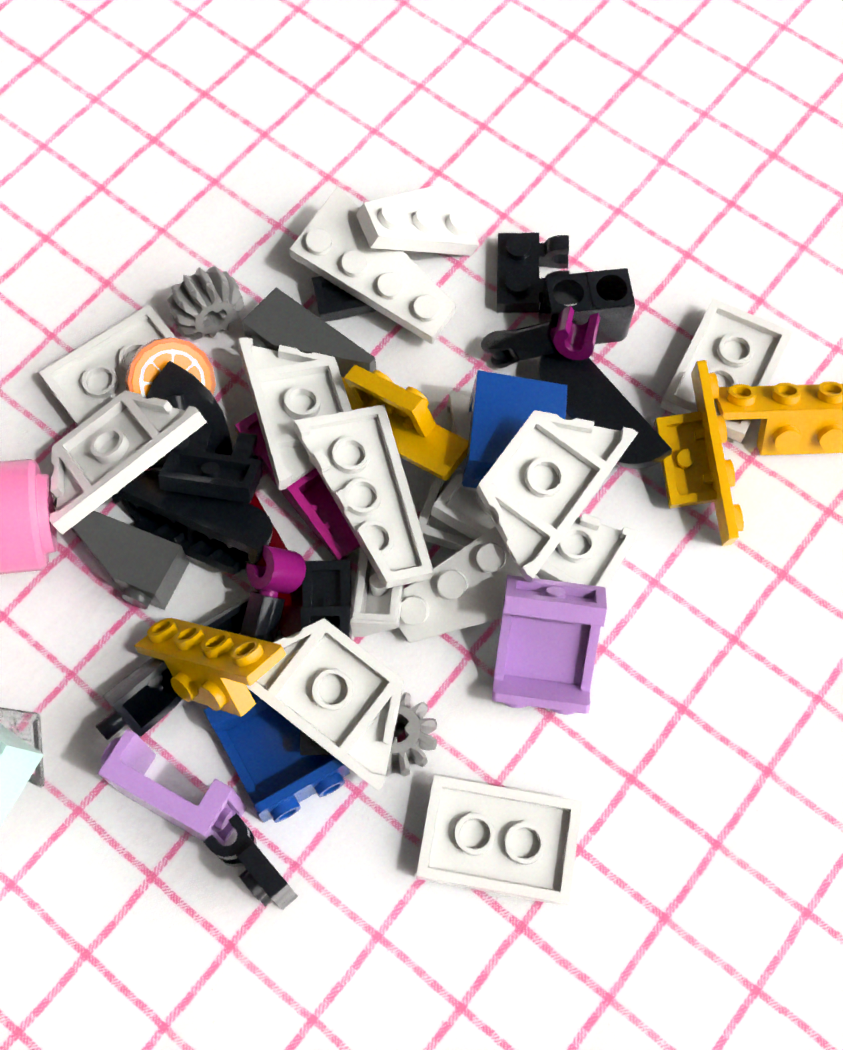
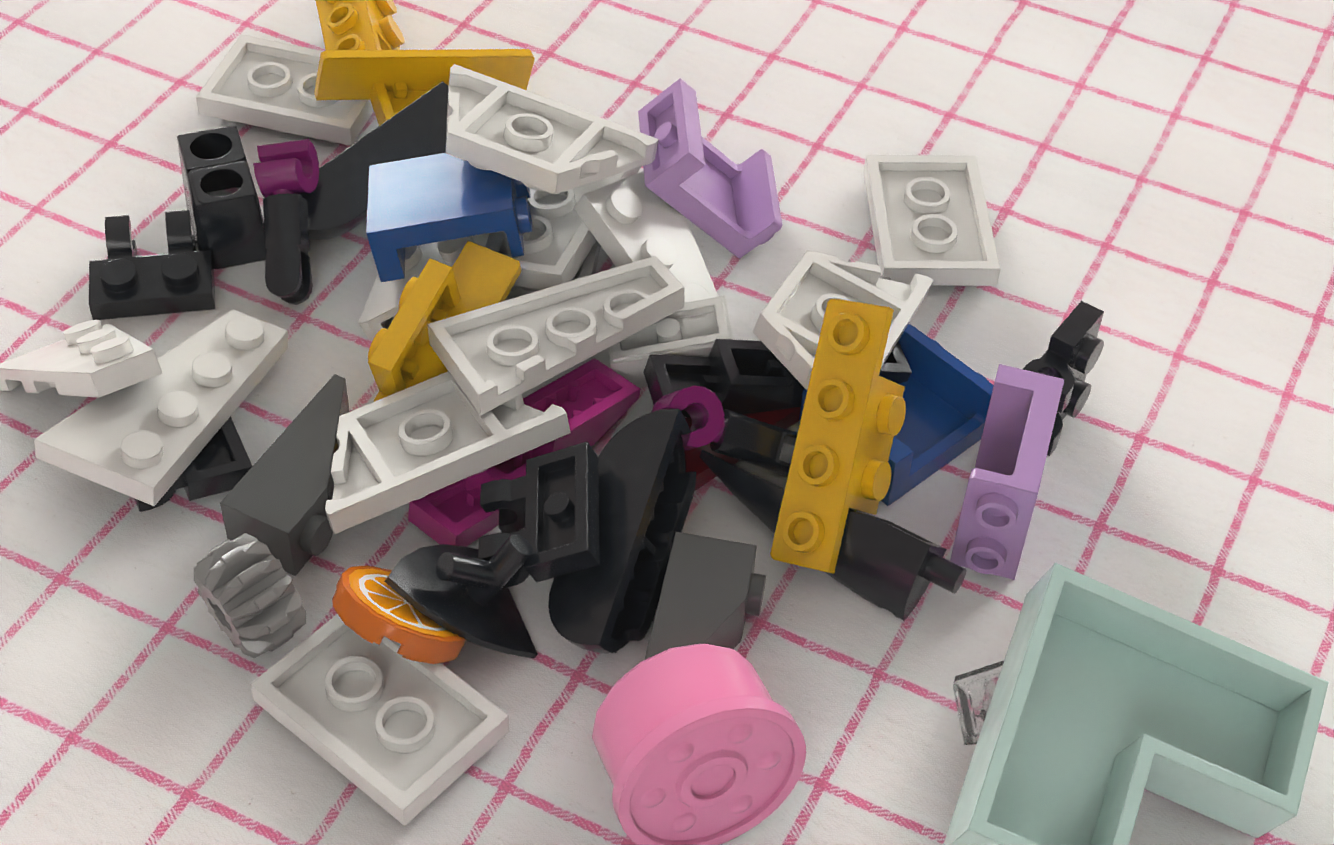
camera: 105 degrees left, 20 degrees down
white wing [49,390,207,535] -> none

